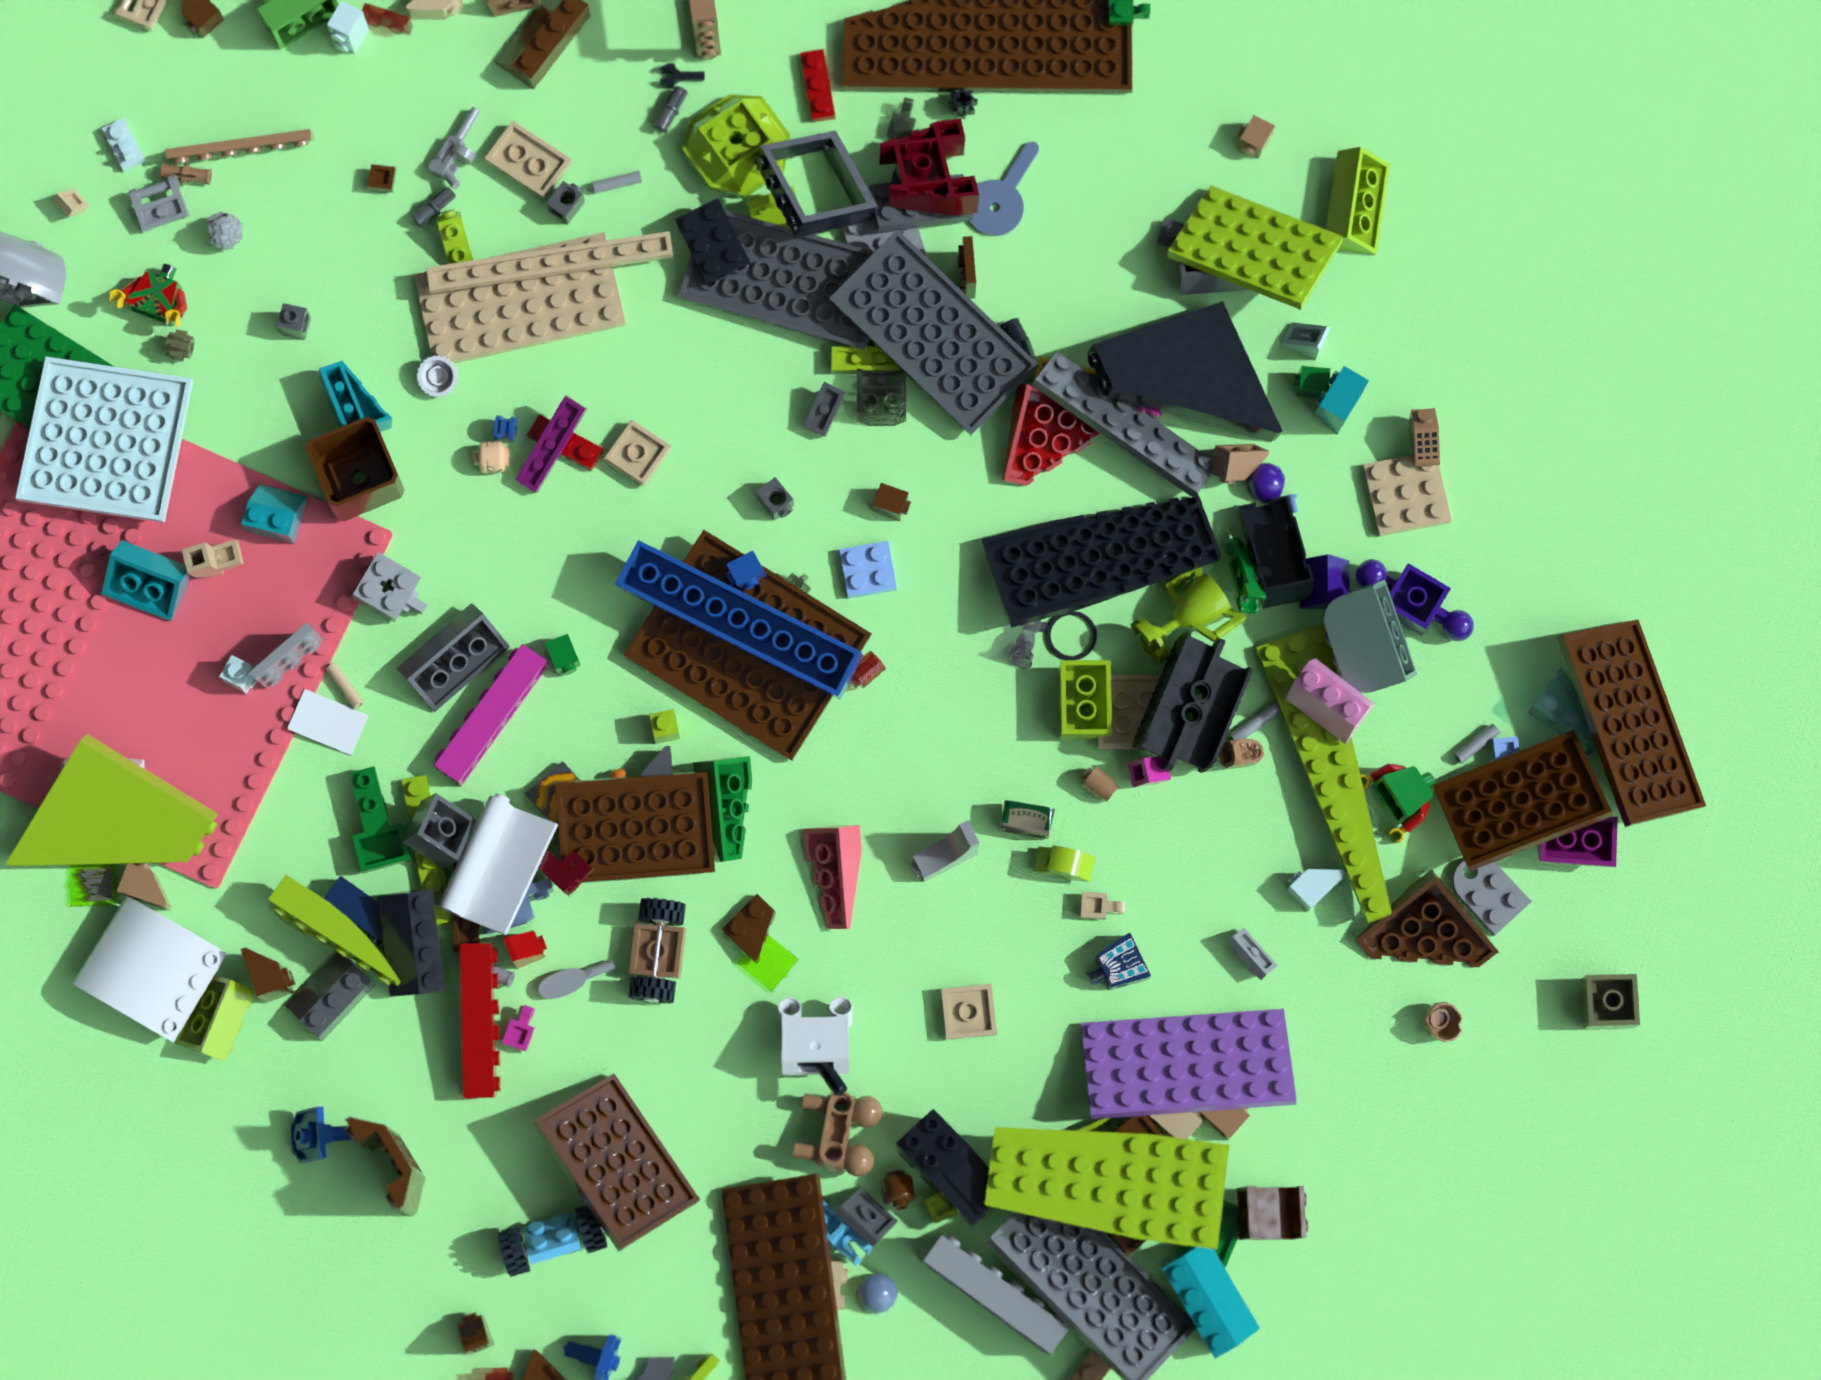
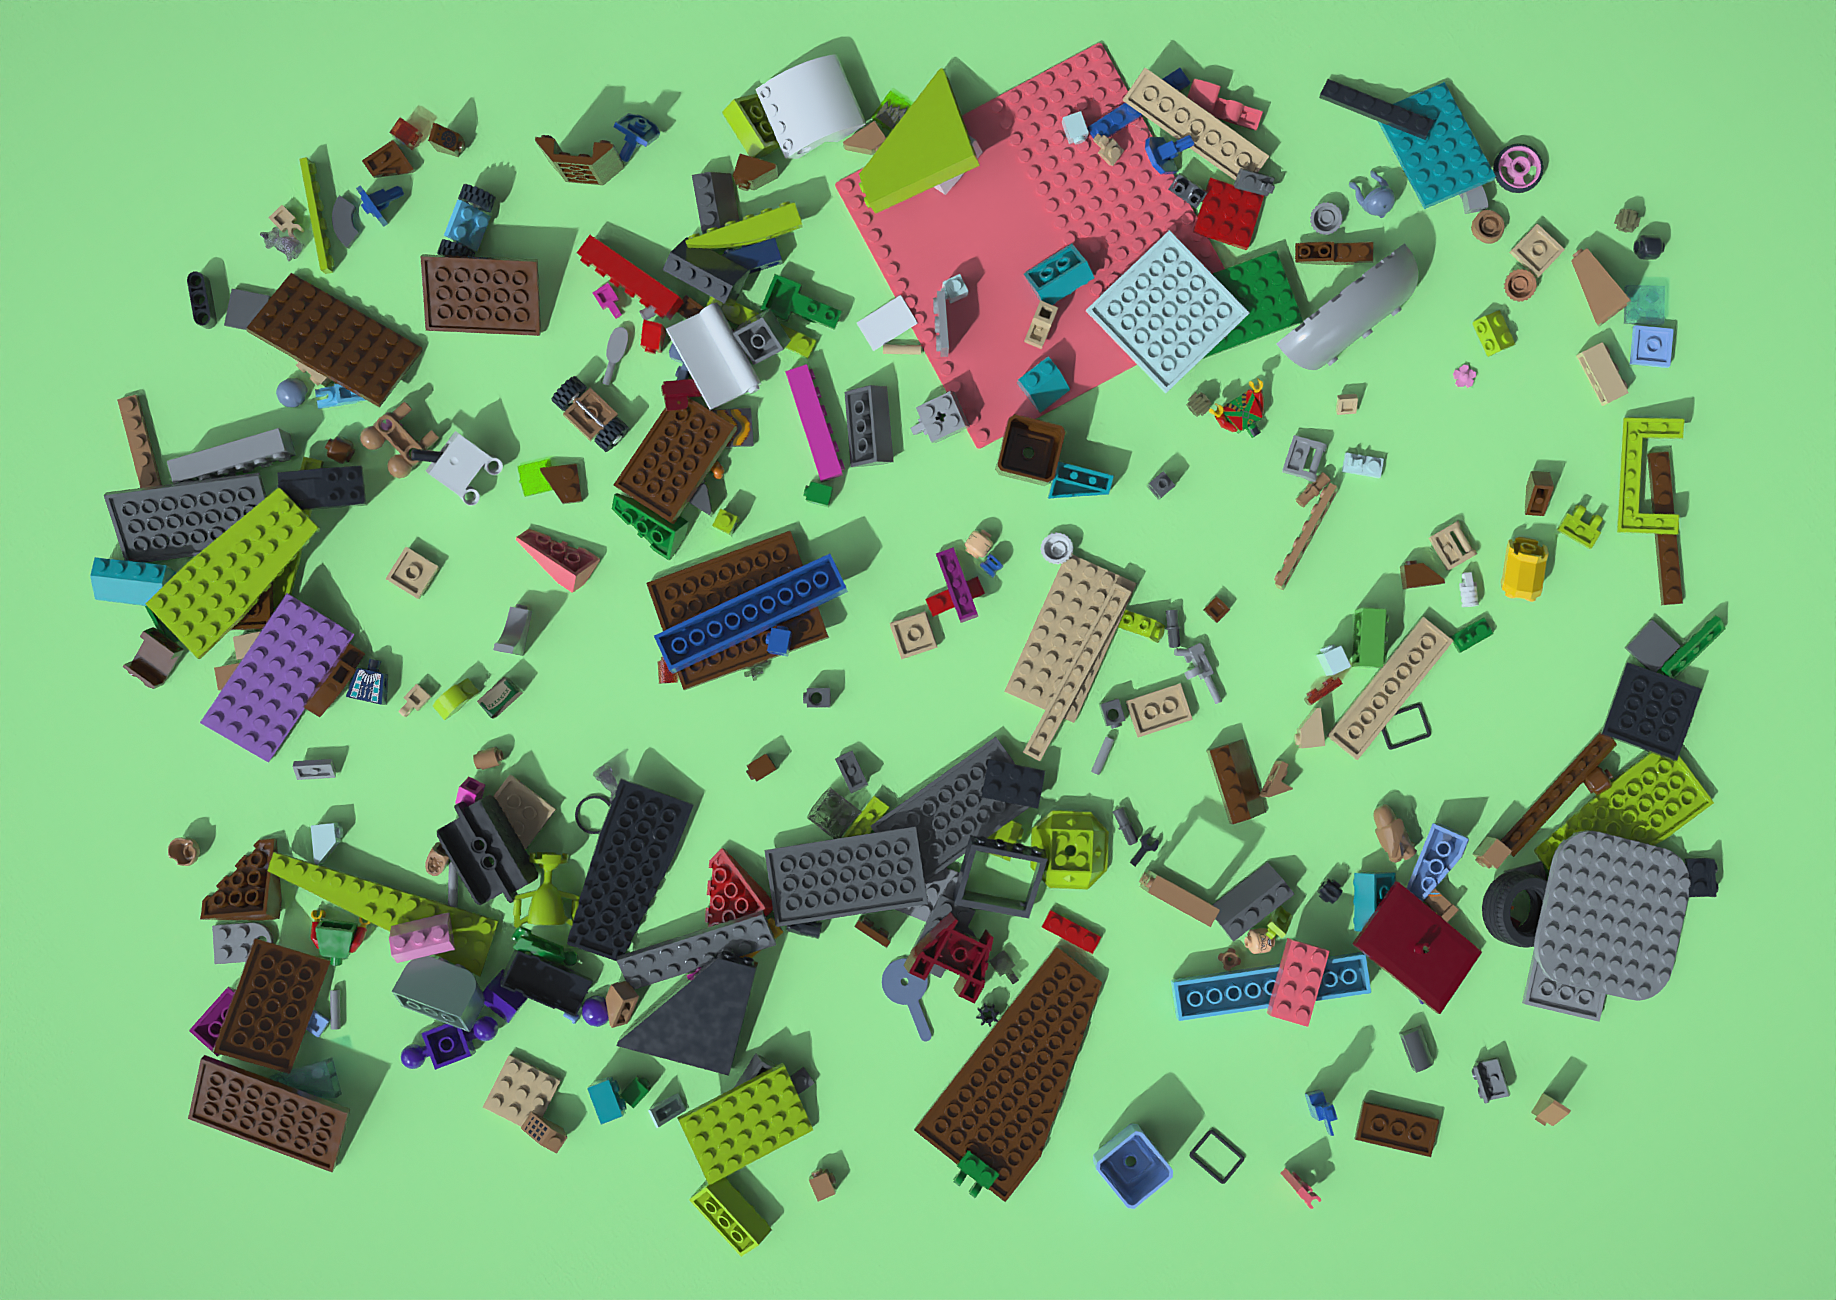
camera: 130 degrees right, 10 degrees up
light grey piece [207,211,243,251] -> none
dark grey tile [834,1187,898,1247] -> none
light blue plate [840,541,897,599] -> none
lime slope [1059,660,1112,740] -> none
olive brick [1580,974,1640,1030] -> none
none -> reddish brown slope [303,643,365,718]

